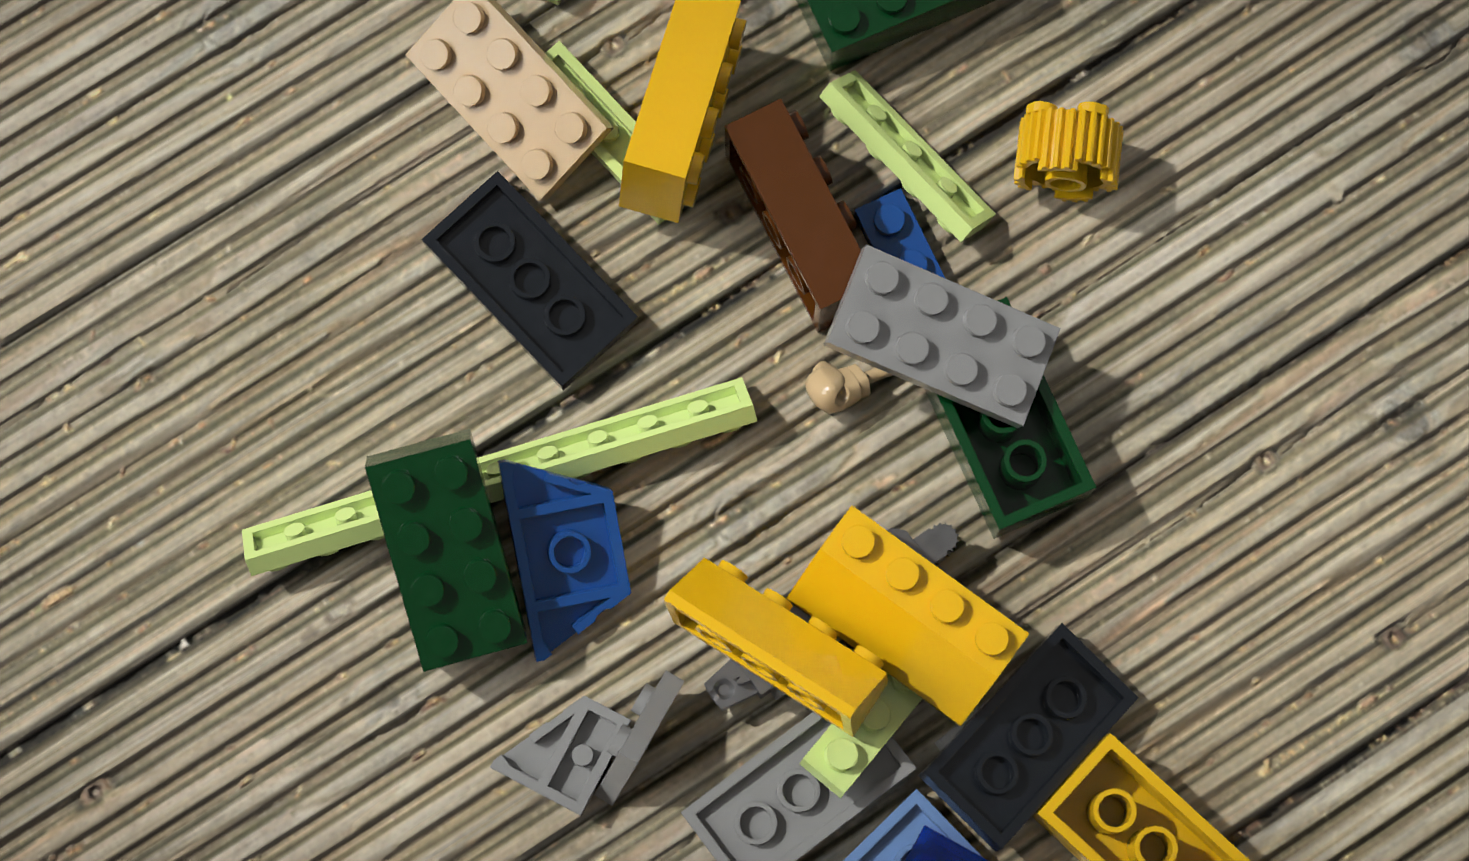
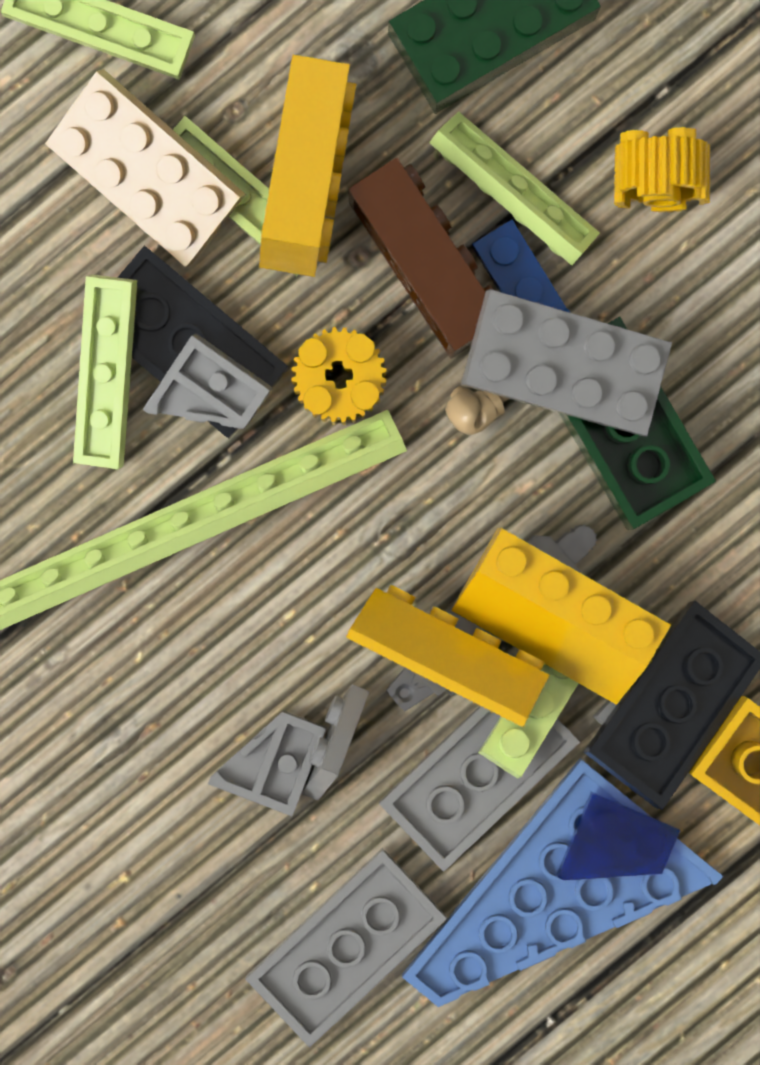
camera: 10 degrees left, 10 degrees up
dark green brick [365,429,527,672] -> none
blue wing [497,459,631,662] -> none
none -> yellowish green plate [73,274,137,469]
none -> light grey wing [143,333,273,429]
none -> yellow brick [291,327,387,425]

